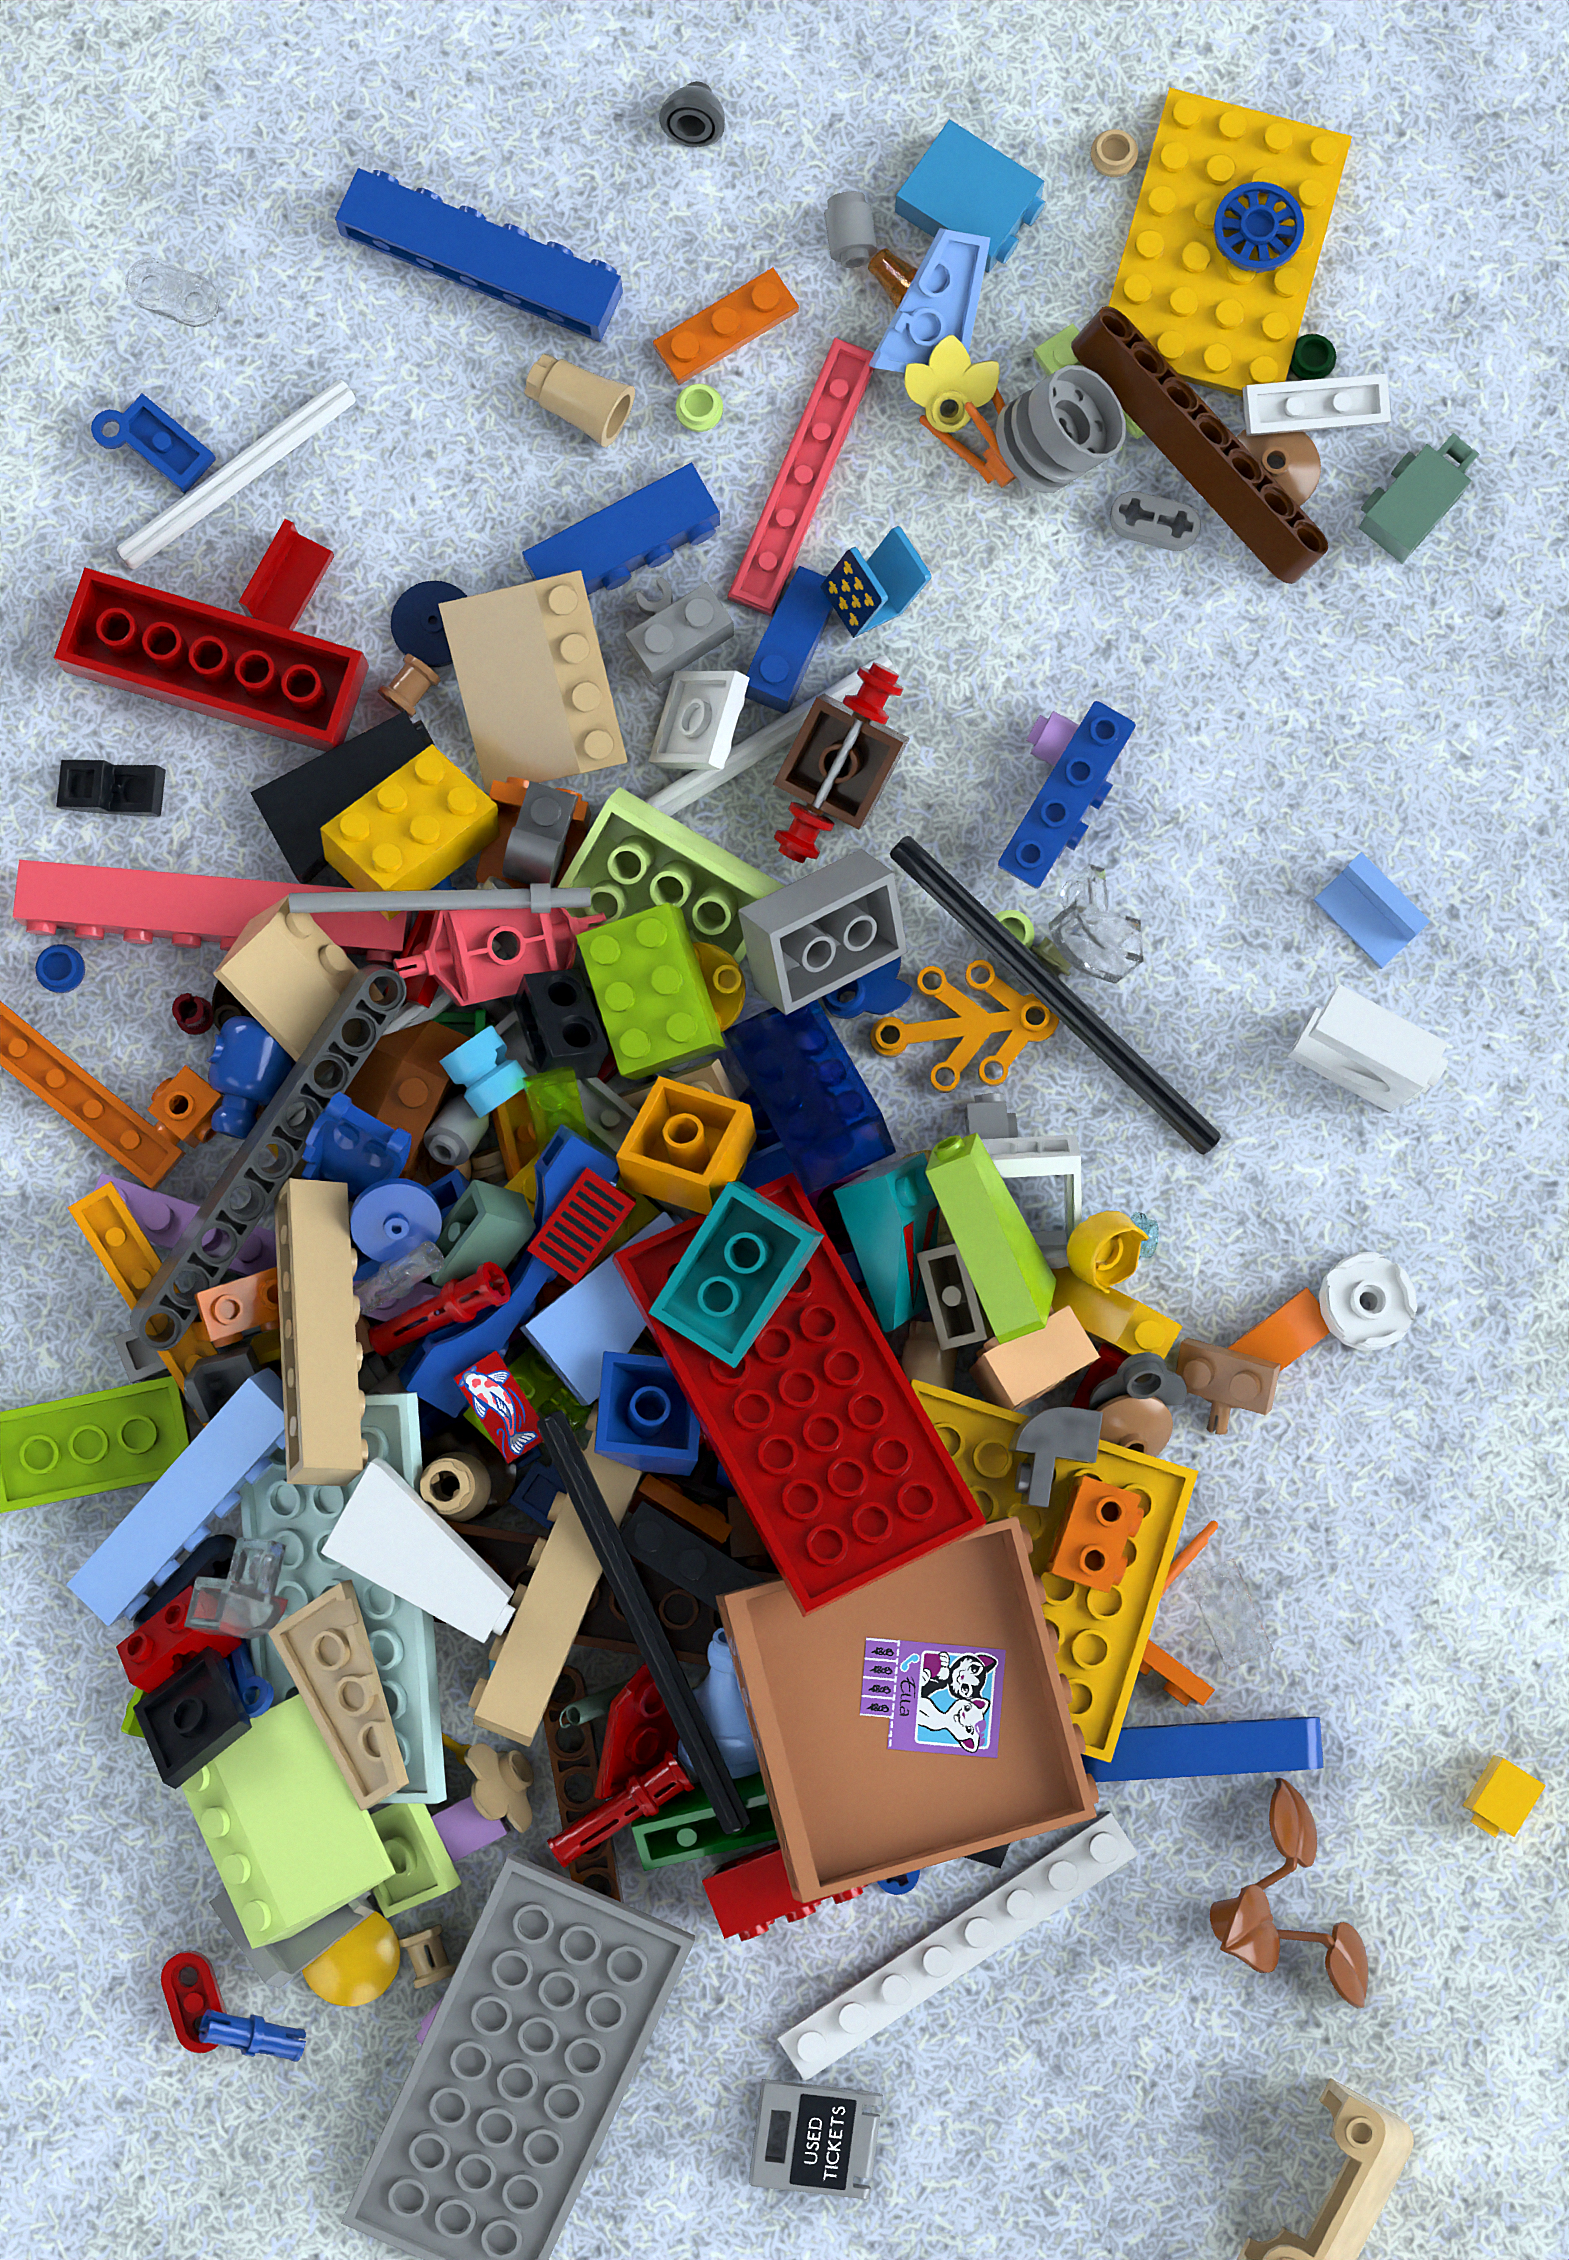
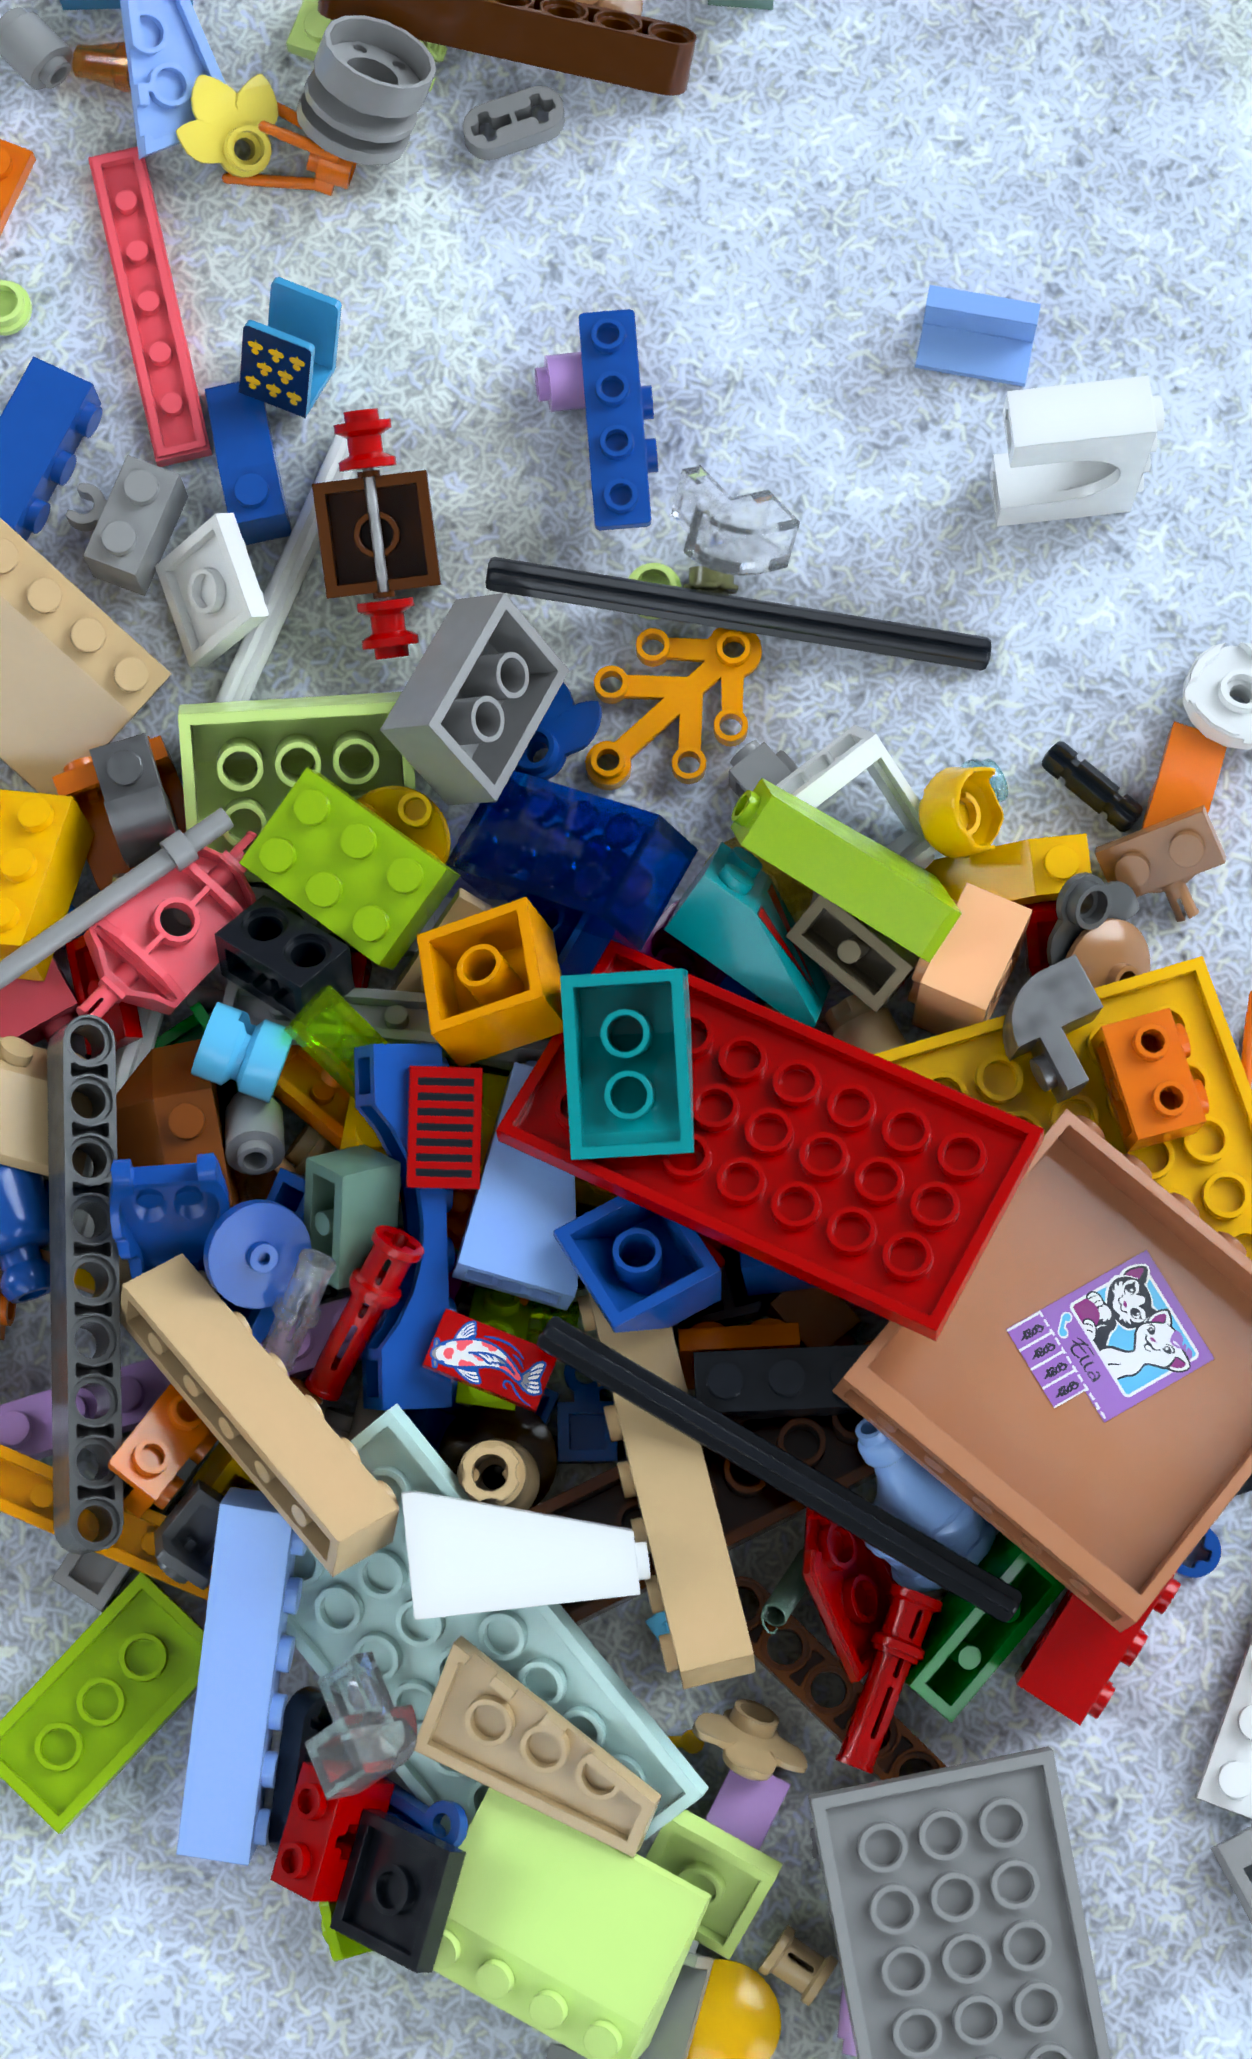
camera: 30 degrees left, 5 degrees down
none -> black axle [1042,741,1143,833]

